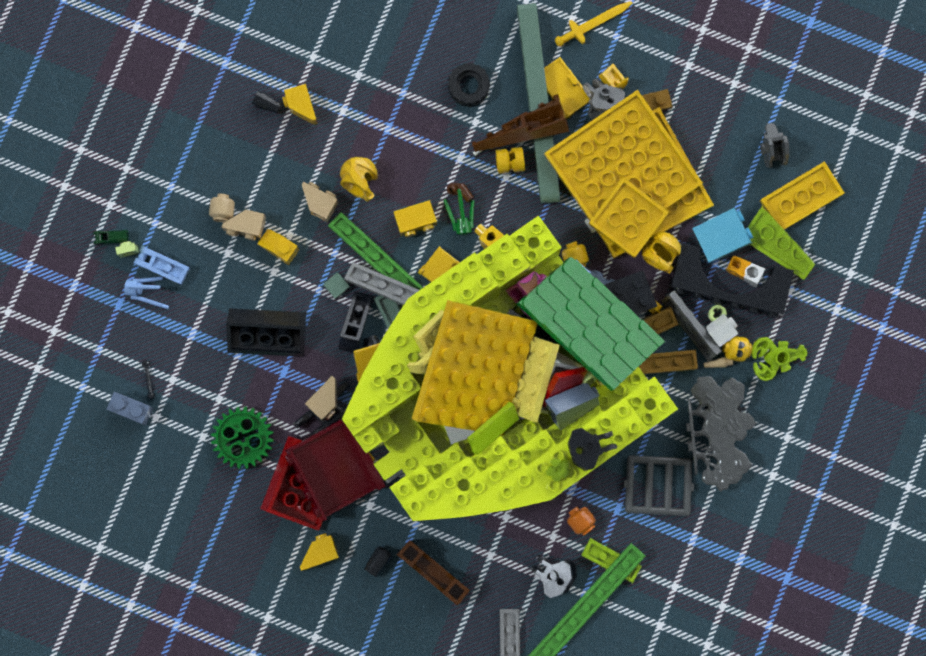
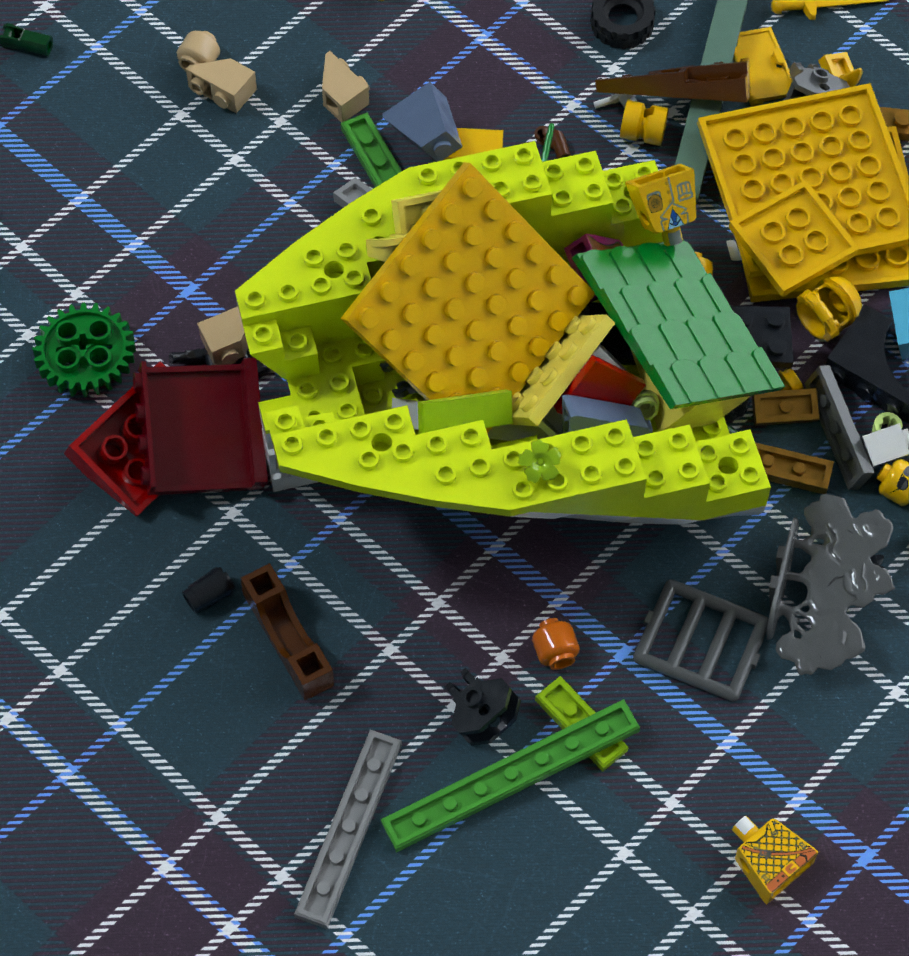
camera: 25 degrees right, 20 degrees down
yellowish green plate [115,241,139,258] -> none
light blue plant [124,277,169,309] -> none
light blue plate [134,246,190,285] -> none
black slope [226,308,306,357] -> none
yellow slope [257,229,299,265] -> none
yellow slope [300,533,339,571] -> none
sand green tile [323,272,350,300] -> none
yellow helmet [340,157,378,202] -> none
black hinge [567,428,617,471] -> none
tan piece [704,357,733,368] -> none
none -> sand blue slope [382,82,463,162]
none -> yellow torso [625,163,696,246]
none -> torso [732,816,818,905]

